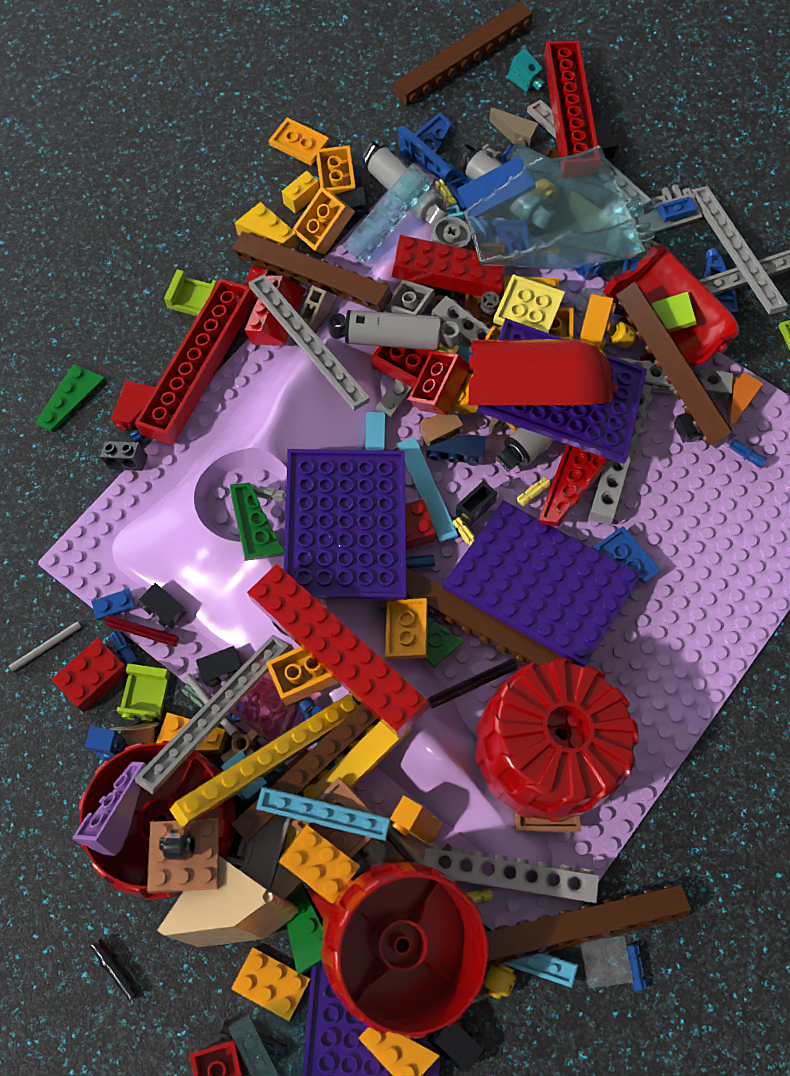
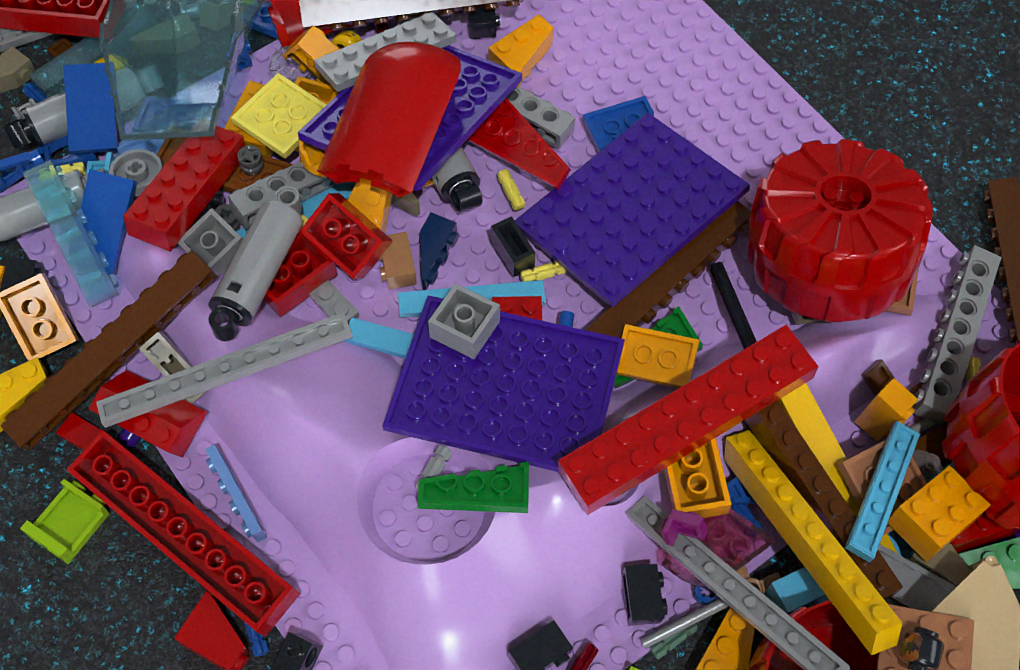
camera: 80 degrees left, 5 degrees down
none -> blue tile [67,169,137,275]
none -> medium blue plate [205,444,267,543]
none -> light grey plate [314,12,457,92]
none -> light grey brick [428,283,500,359]
none -> light orange wedge [488,14,554,87]
none -> magenta bracket [661,509,708,547]
none -> reddish brown tile [861,359,895,395]

